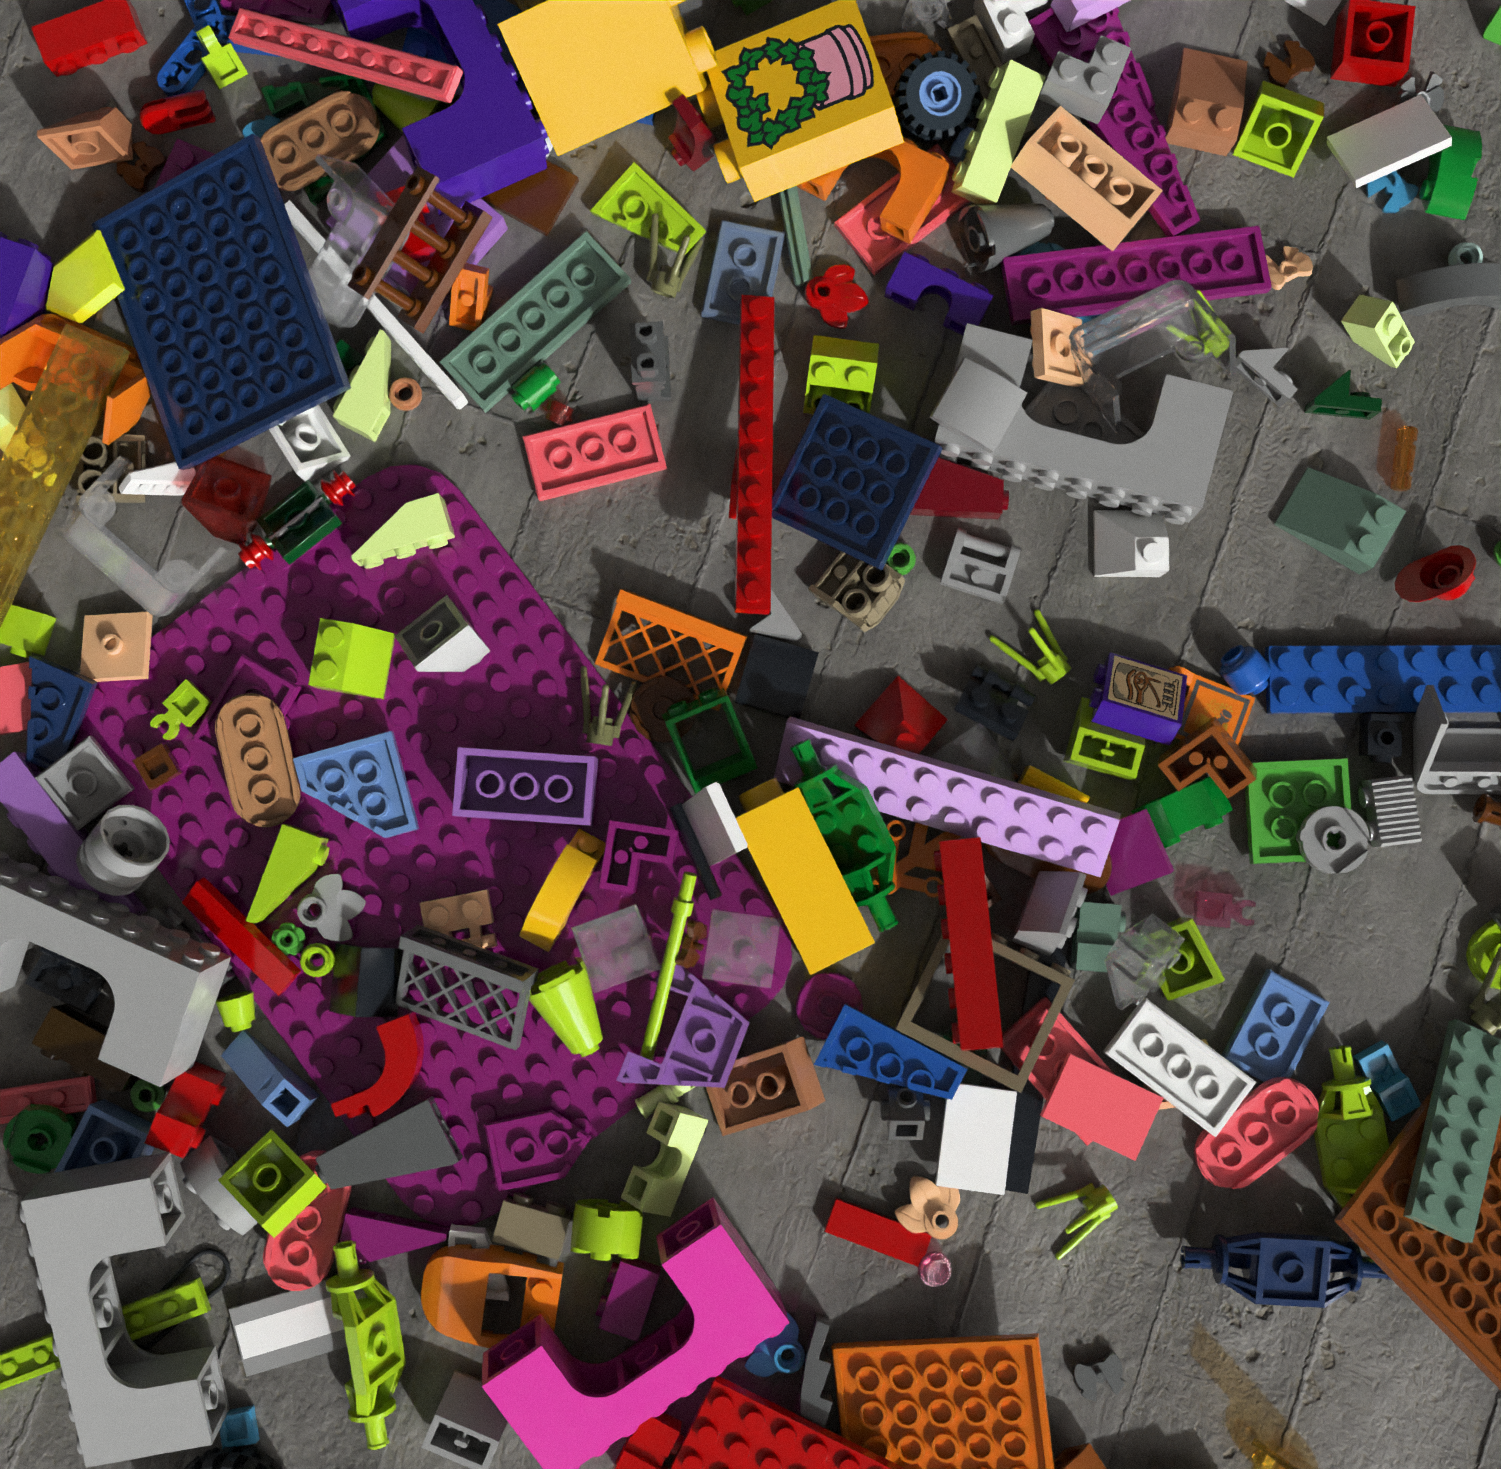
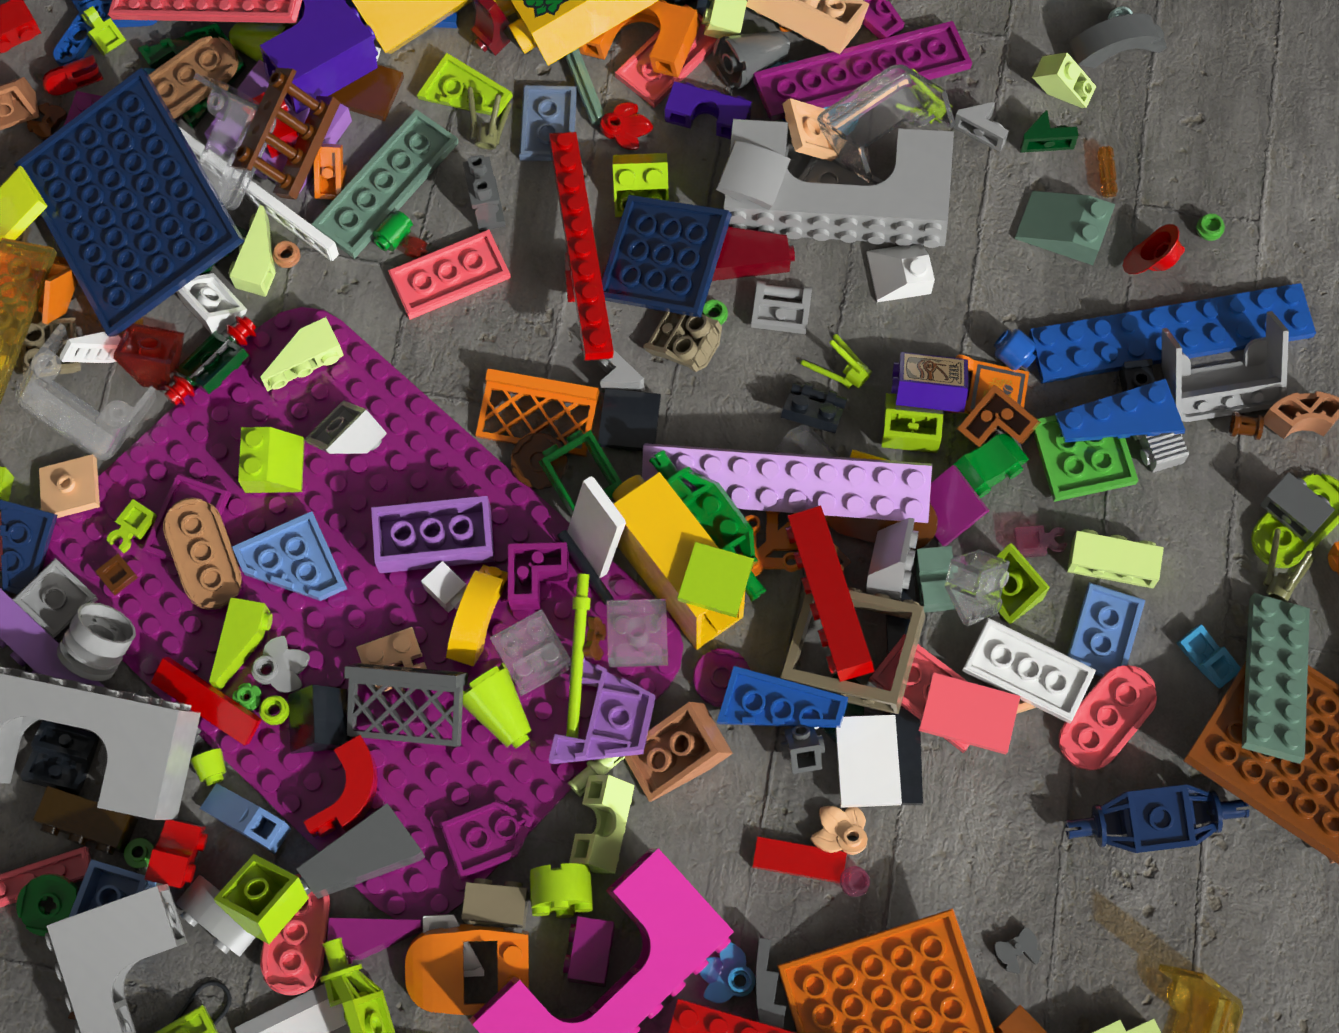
camera: 10 degrees left, 15 degrees down
olive plant [580,666,637,746] -> none
red slope [854,676,948,754] -> none
lime plant [1035,1183,1118,1260] -> none
light nougat piece [1266,246,1313,290] -> none
light grey plate [1296,806,1370,874] -> none
lime plate [1314,1045,1389,1255] -> none
none -> white brick [421,561,467,613]
none -> lime tile [677,542,754,618]
none -> blue wing [1055,379,1185,442]
none -> yellowish green brick [1067,529,1164,588]

